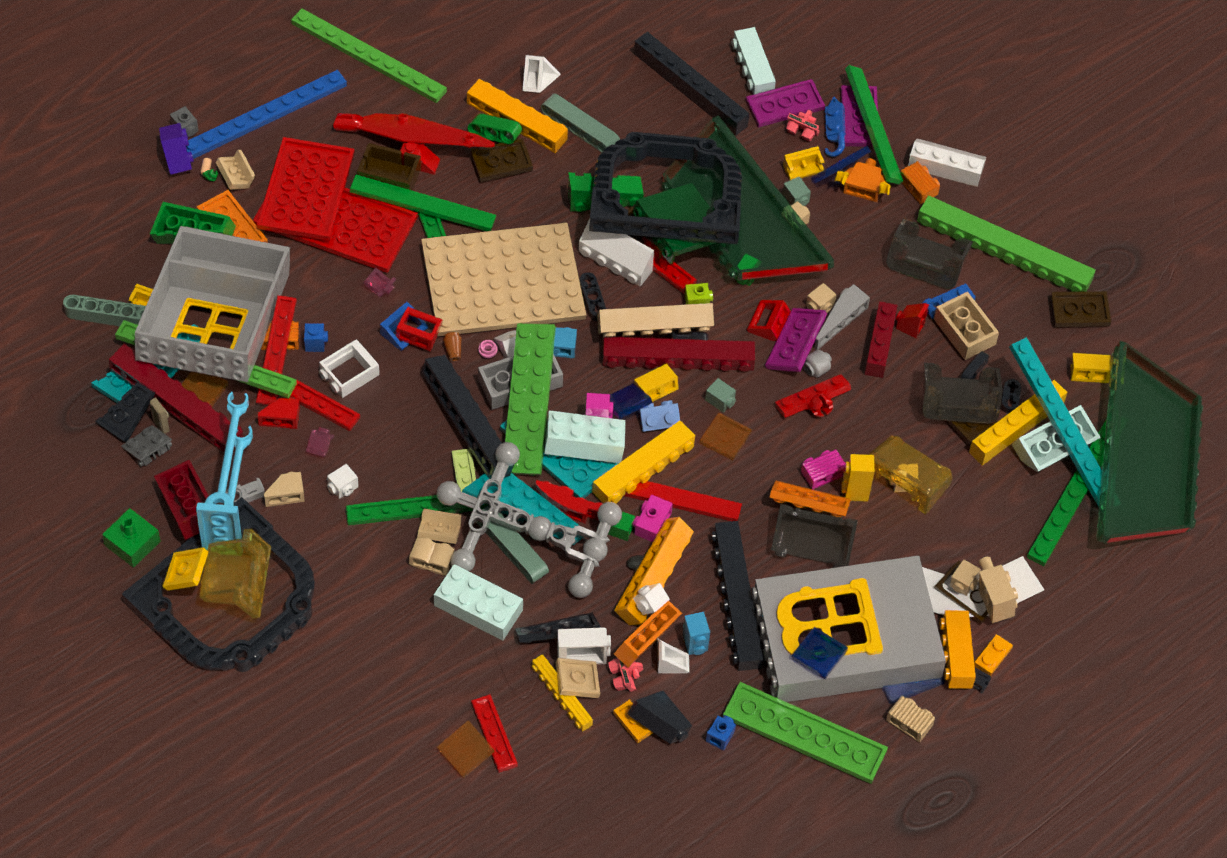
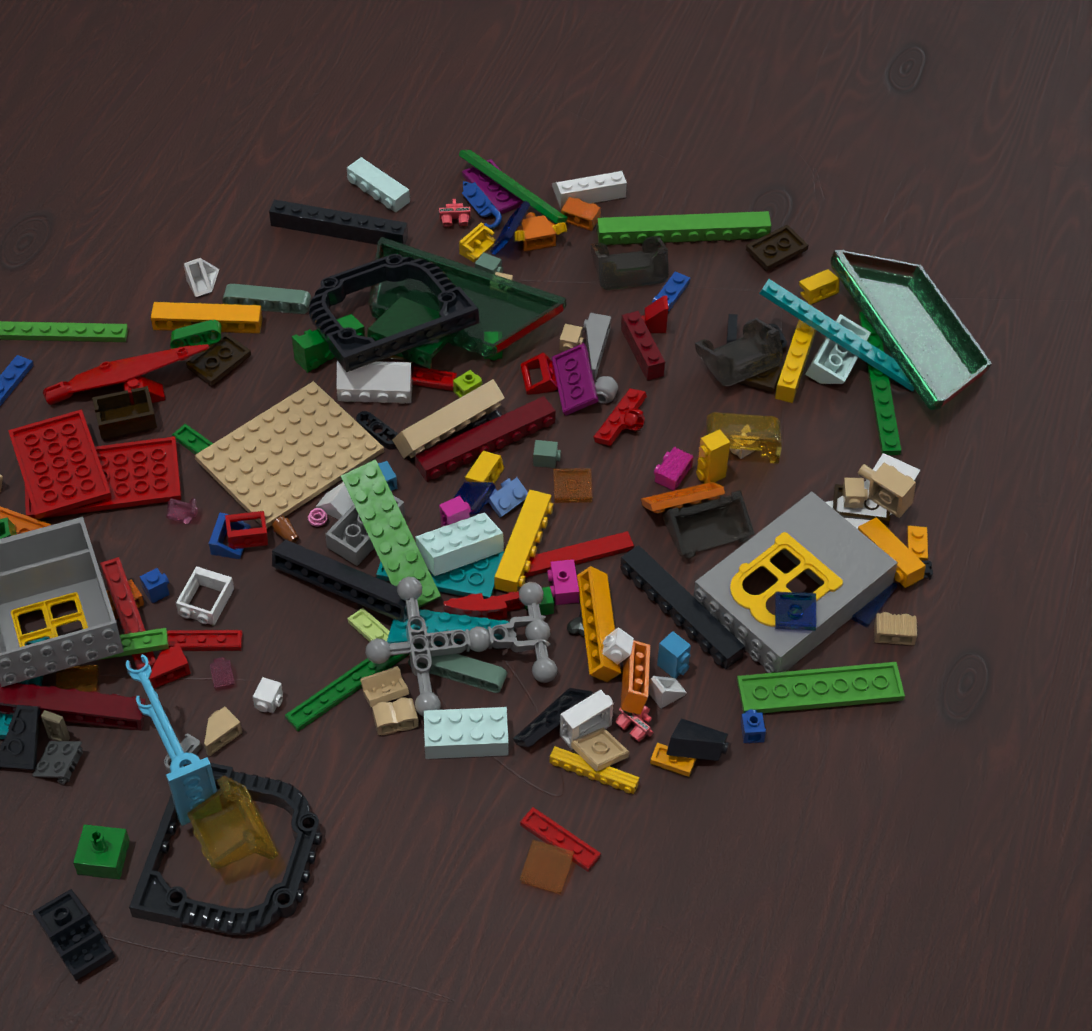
camera: 30 degrees left, 5 degrees down
dark red brick [154,459,209,540] -> none
yellow plate [163,547,208,590] -> none
green tile [350,175,496,232] -> none
magenta tile [745,79,825,128] -> none
tan brick [934,292,999,360] -> none
none -> black slope [33,889,115,981]

